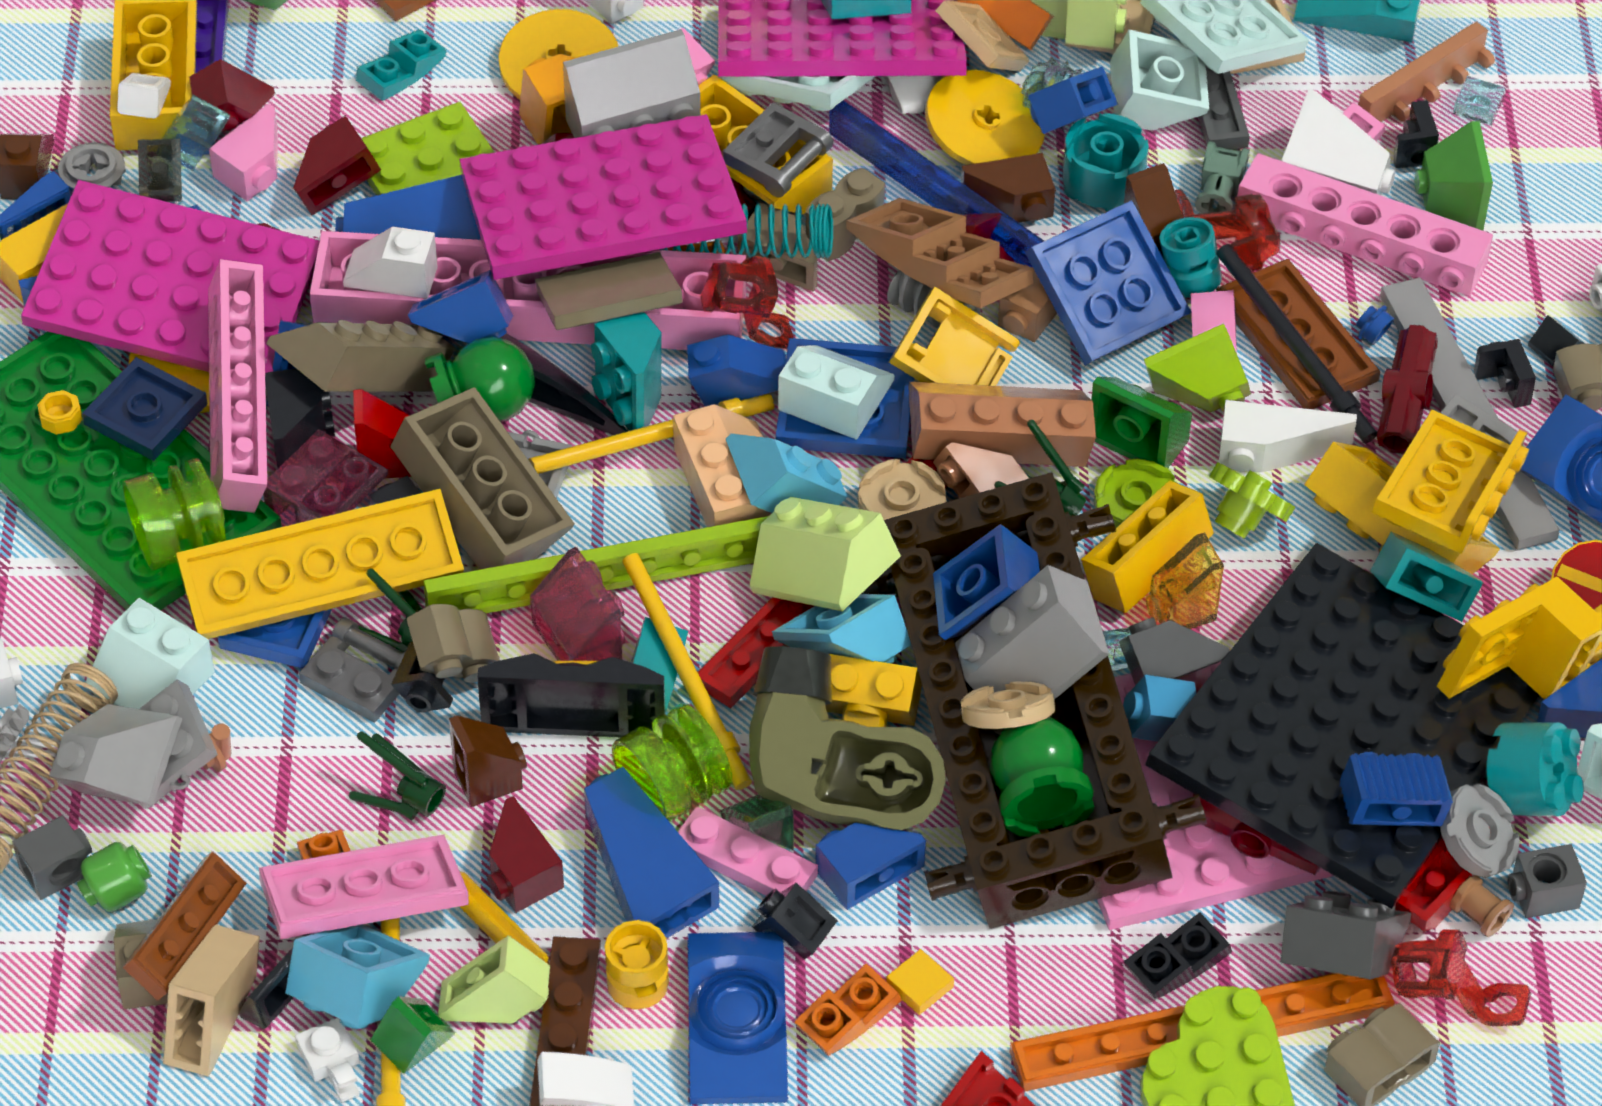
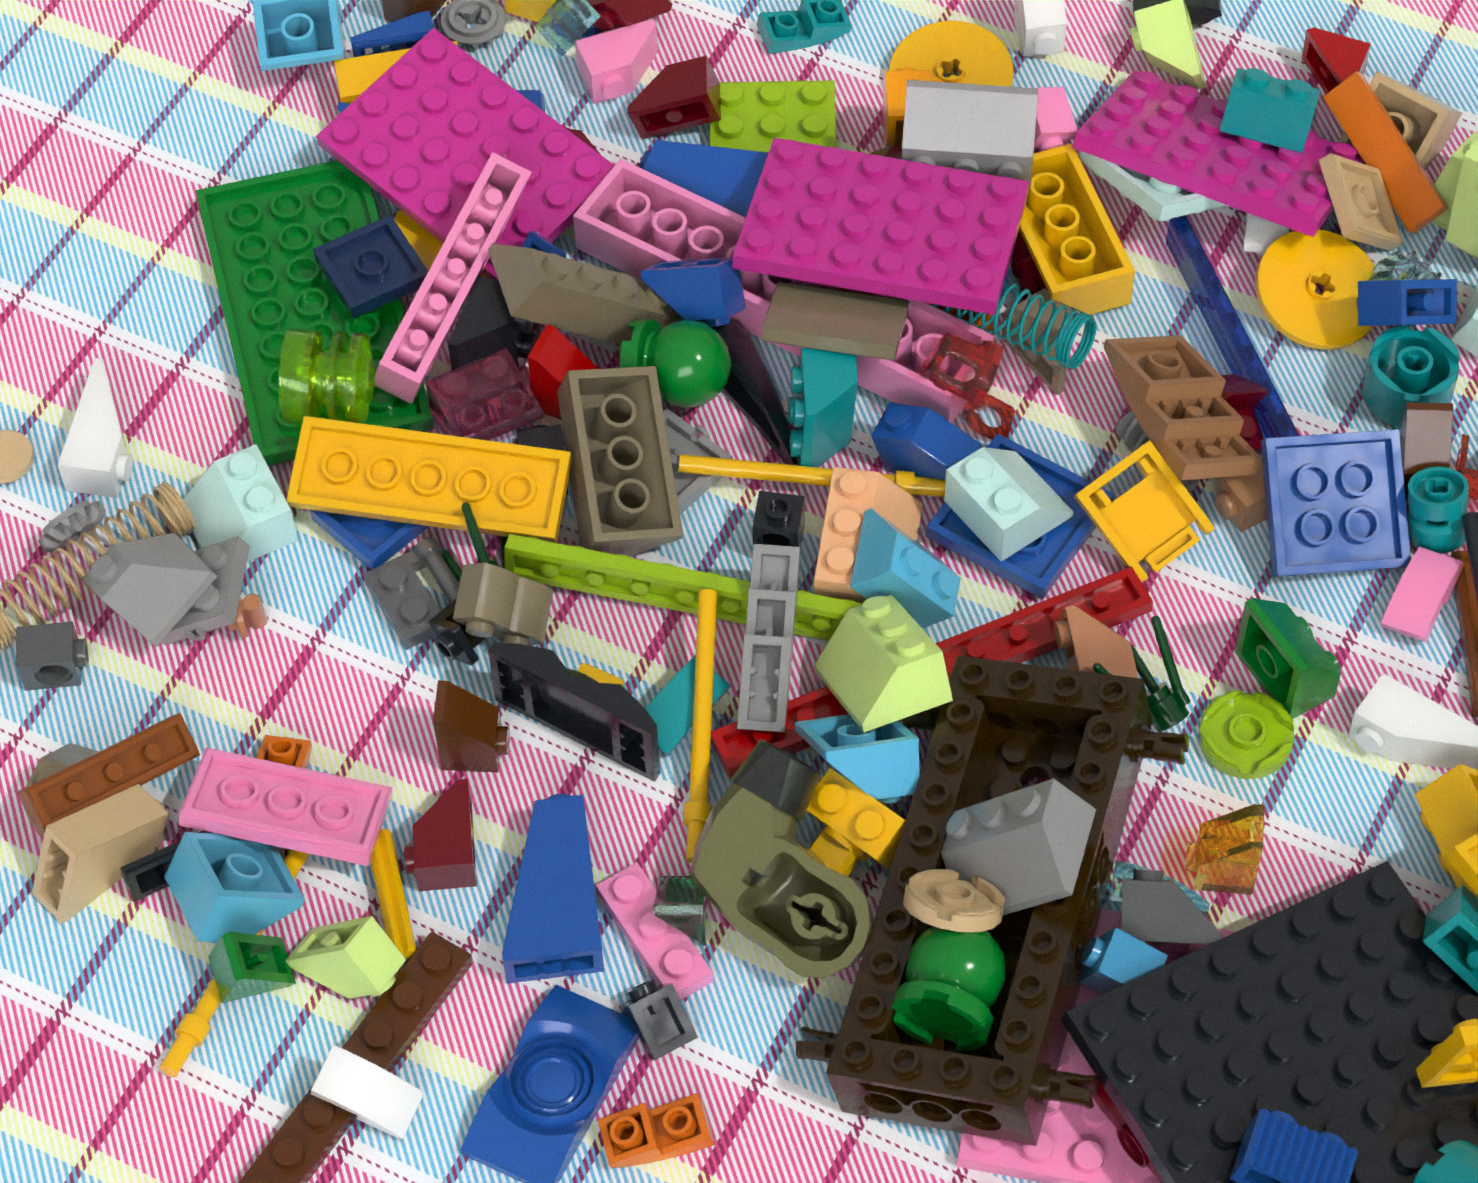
camera: 30 degrees right, 5 degrees up
yellow tile [37,390,83,435] -> none
bright green head [77,842,152,912] -> none
clear smoke slope [138,139,183,204] -> none
white plate [295,1018,360,1102] -> none
white slope [343,227,438,299] -> none
dark green plant [349,731,446,820] -> none
clear pink slope [530,547,626,661] -> none
yellow wheel [605,920,669,1010] -> none
clear neon green wheel [612,704,732,822] -> none
flat silver plate [723,102,834,197] -> none
dark tan brick [806,168,885,261] -> none
blue slope [815,823,926,910] -> none
tan tile [857,459,946,520] -> none
yellow tile [886,949,954,1015] -> none
nougat slope [909,382,1096,467] -> none
blue slope [933,524,1040,640] -> none
reddish brown slope [960,153,1056,224] -> none
yellow brick [1081,481,1214,613] -> none
lime slope [1143,323,1251,412] -> none
lime plant [1209,462,1295,539] -> none
none -> light grey slope [737,544,801,733]
none -> black brick [752,491,805,548]

